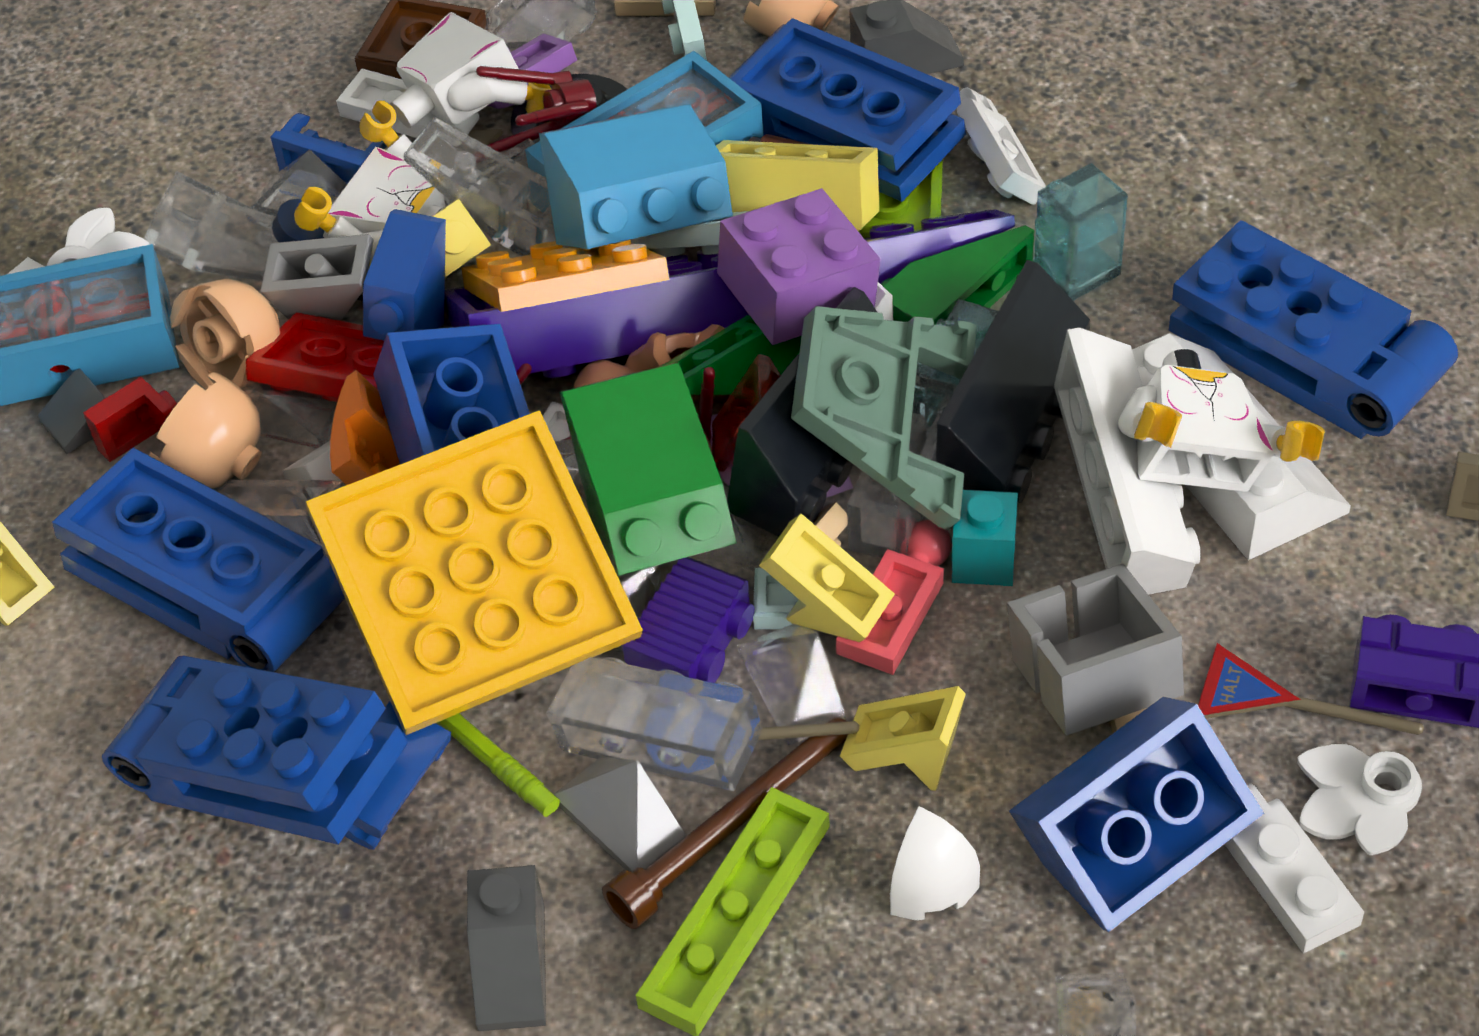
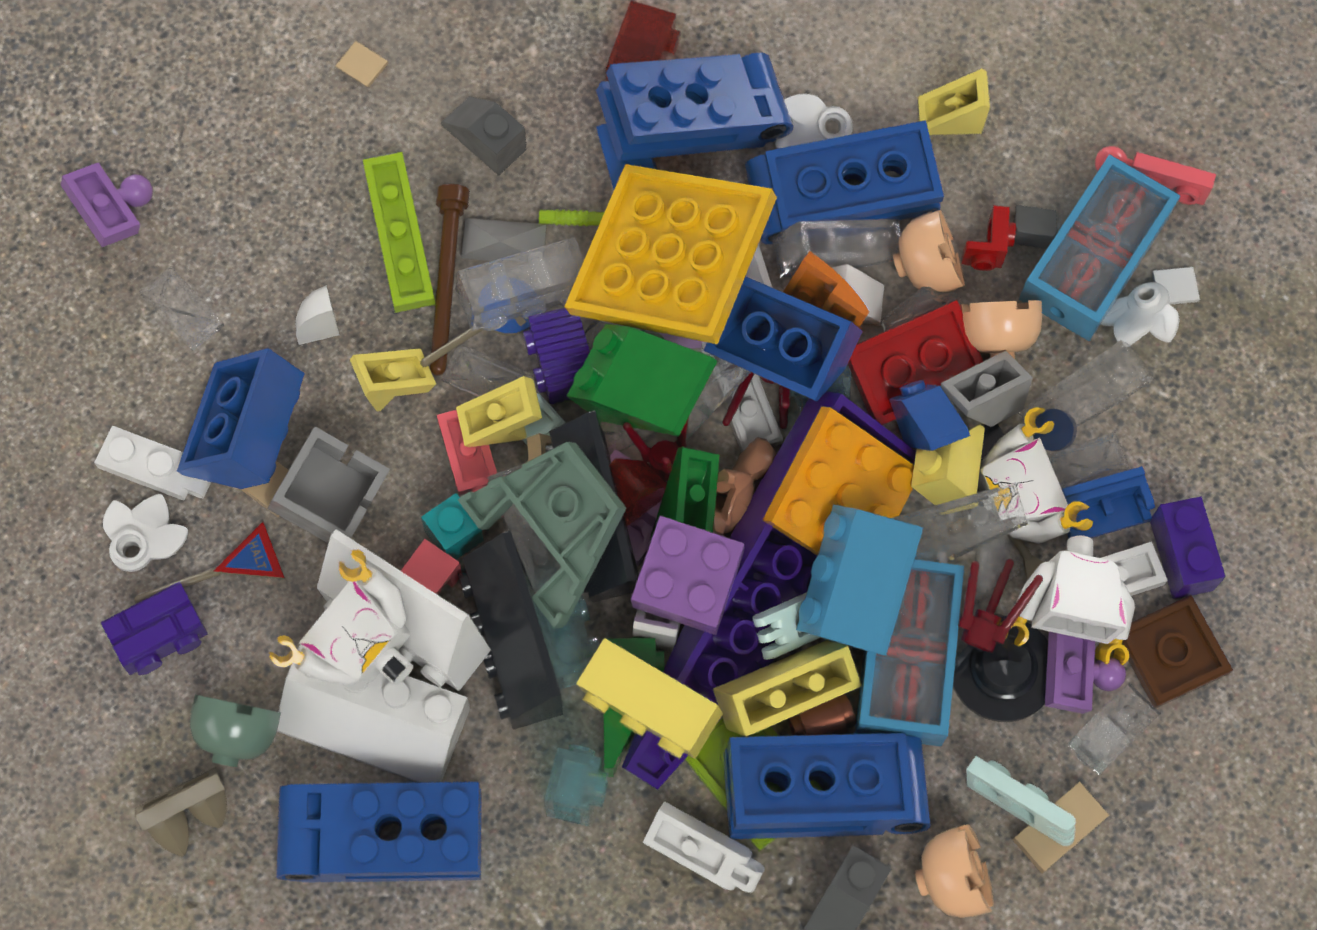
camera: 130 degrees right, 20 degrees up
none -> sand green cylinder [190,695,281,768]
none -> coral panel [401,539,462,595]
none -> light yellow brick [576,638,723,759]
none -> clear red brick [605,0,681,81]
none -> white plate [775,94,853,149]
none -> dark purple brick [1150,496,1226,599]

